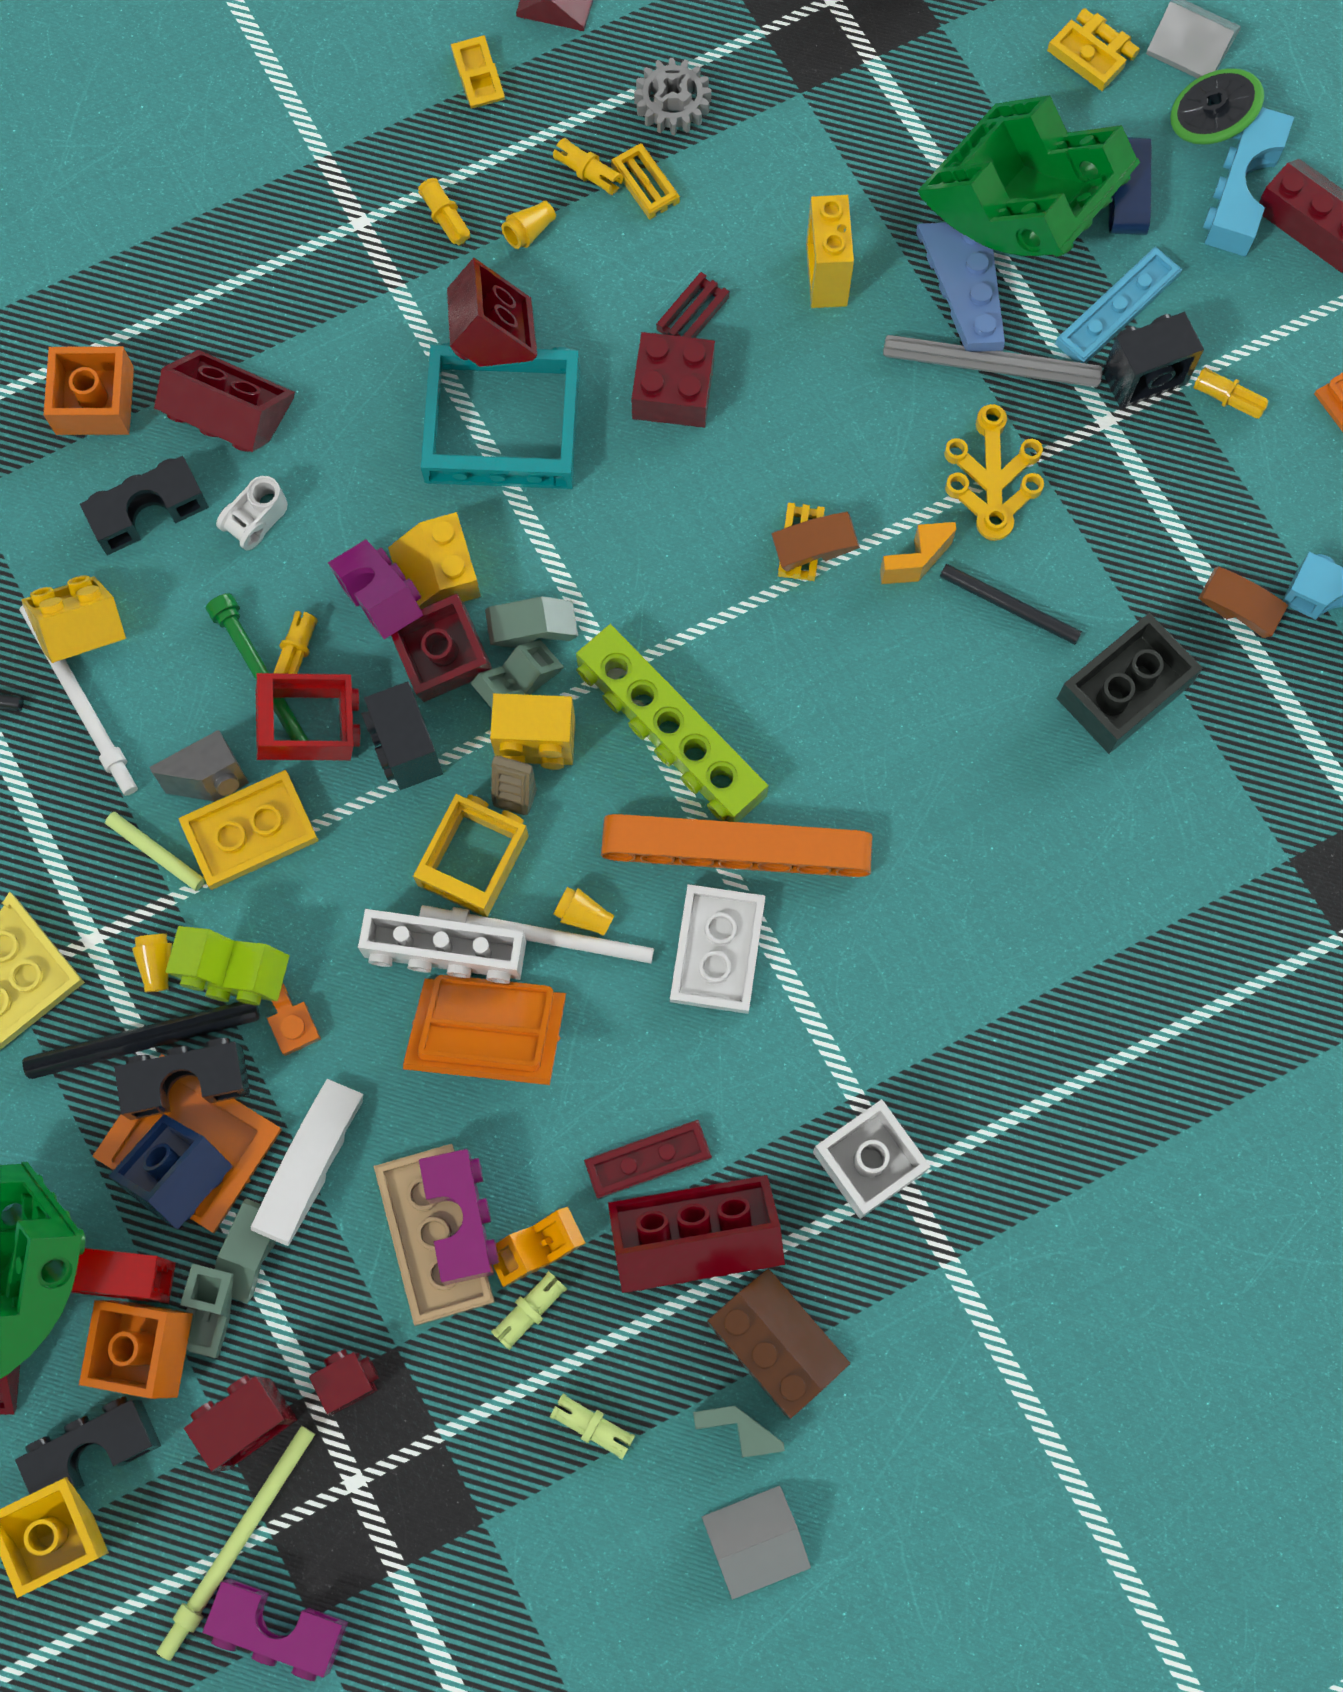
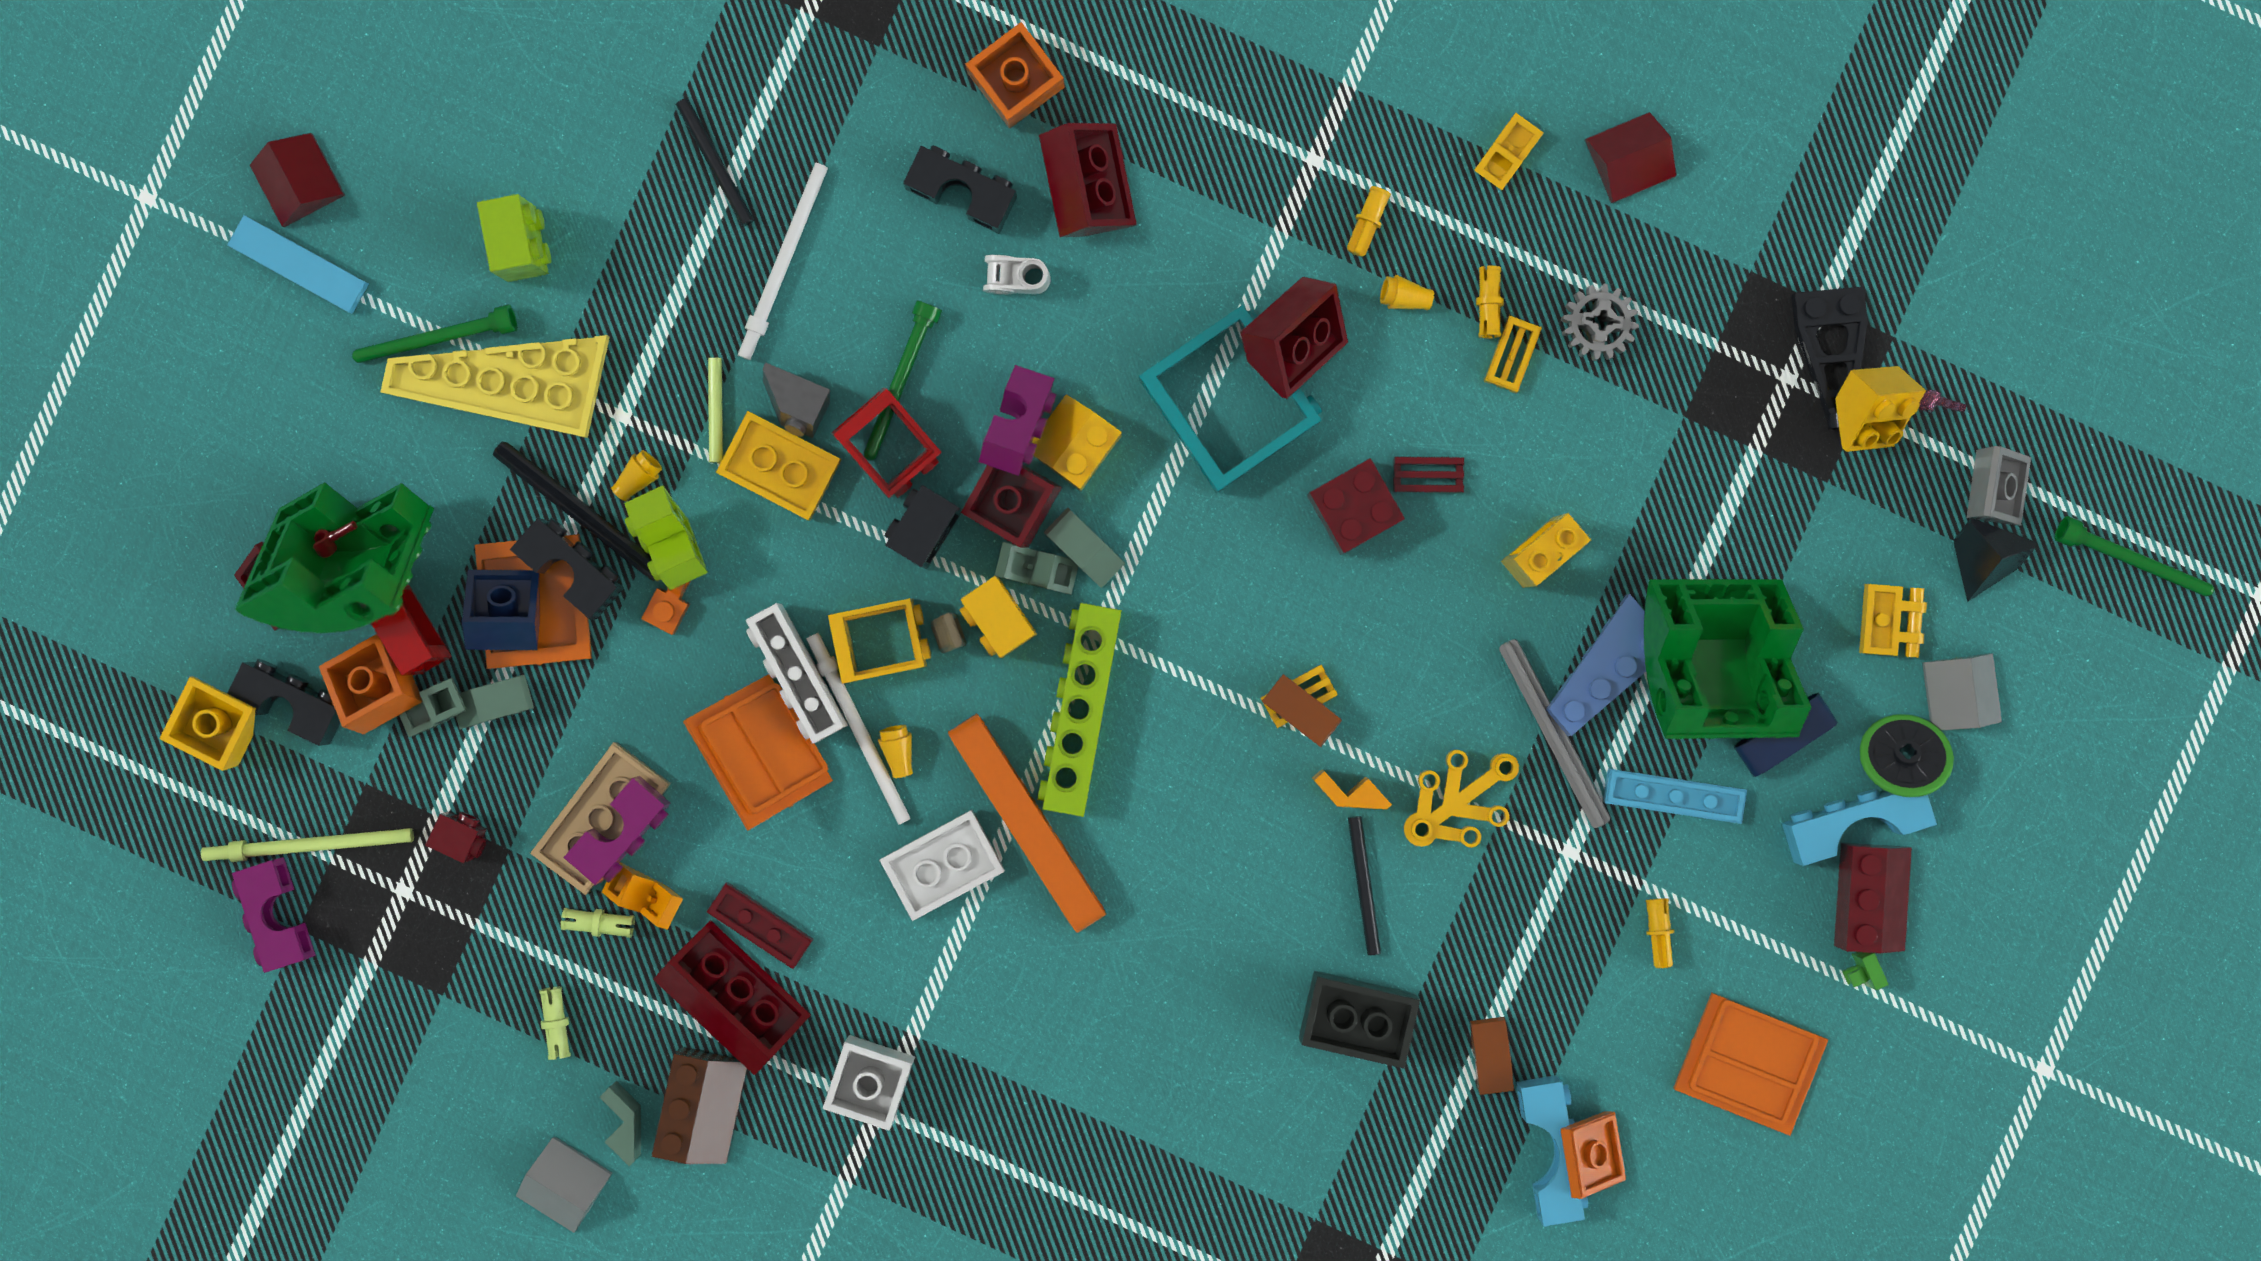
camera: 55 degrees right, 15 degrees up
yellow slope [21,575,126,663] -> none
dark red brick [184,1375,298,1472] -> none
white slope [251,1079,363,1246] -> none
yellow axle [274,611,318,674] -> none
black brick [1102,311,1204,409] -> none

